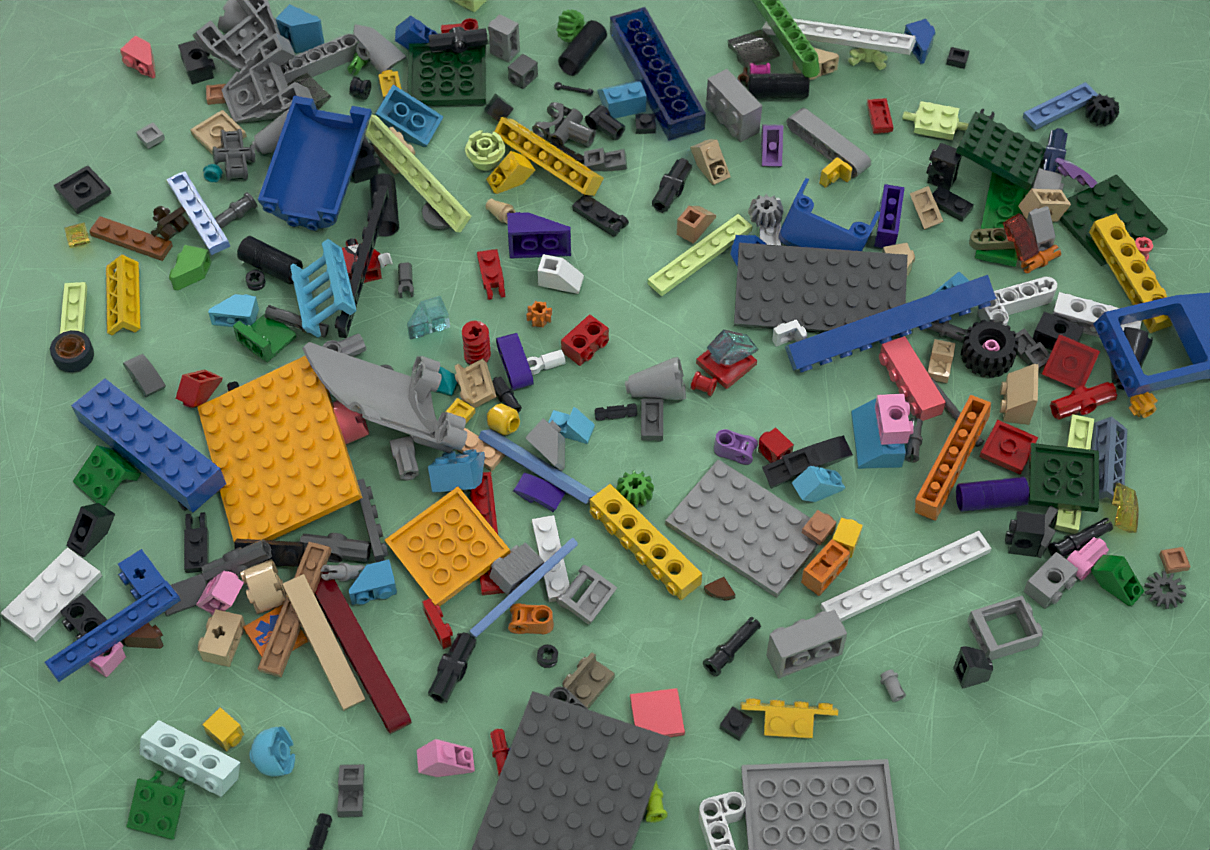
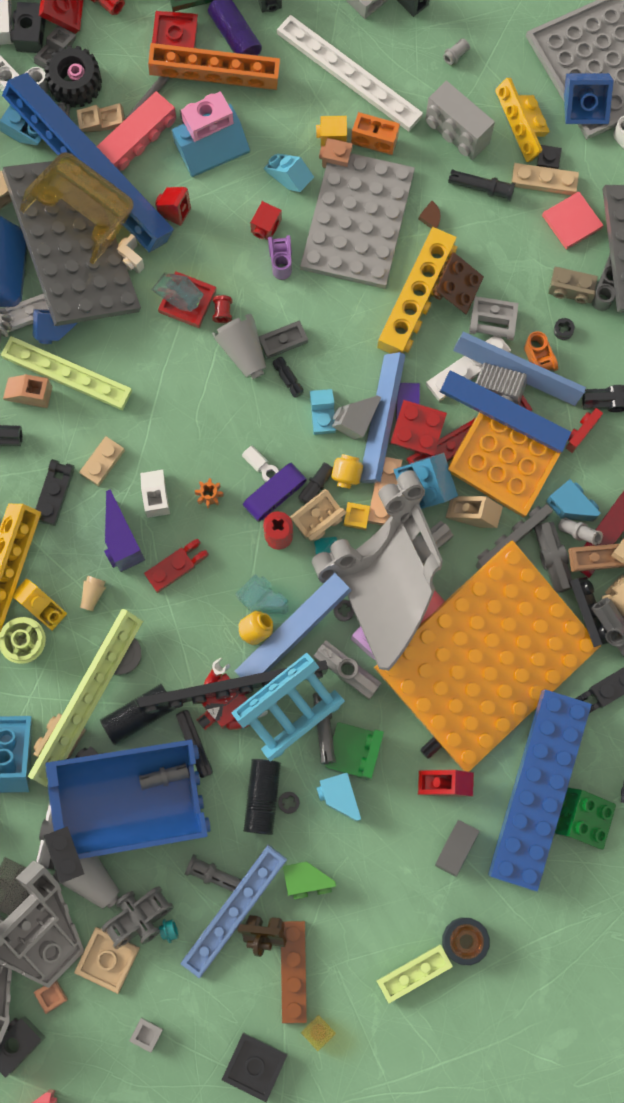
camera: 115 degrees left, 20 degrees up
yellow fence [106,254,140,335] -> none
dark grey bar [398,262,414,298] -> none
red brick [561,314,609,366] -> none
bright green gear [616,470,654,508] -> none
black slope [762,435,853,489] -> none
tan slope [1000,364,1038,425] -> none
none -> clear yellow windscreen [20,153,134,264]
none -> black plate [43,826,85,884]
none -> tan plate [79,436,125,487]
none -> dark grey pin [138,763,189,791]
none -> red slope [155,187,191,226]
none -> black axle [176,710,213,778]
none -> medium blue tile [235,573,352,677]
none -> yellow head [238,611,273,645]
none -> red plate [390,400,447,456]
none -> reddish brown hinge [433,252,484,315]
none -> blue tile [439,370,571,453]
none -> tan slope [446,496,503,528]
none -> tan plate [511,163,579,195]
none -> blue slope [564,73,614,124]

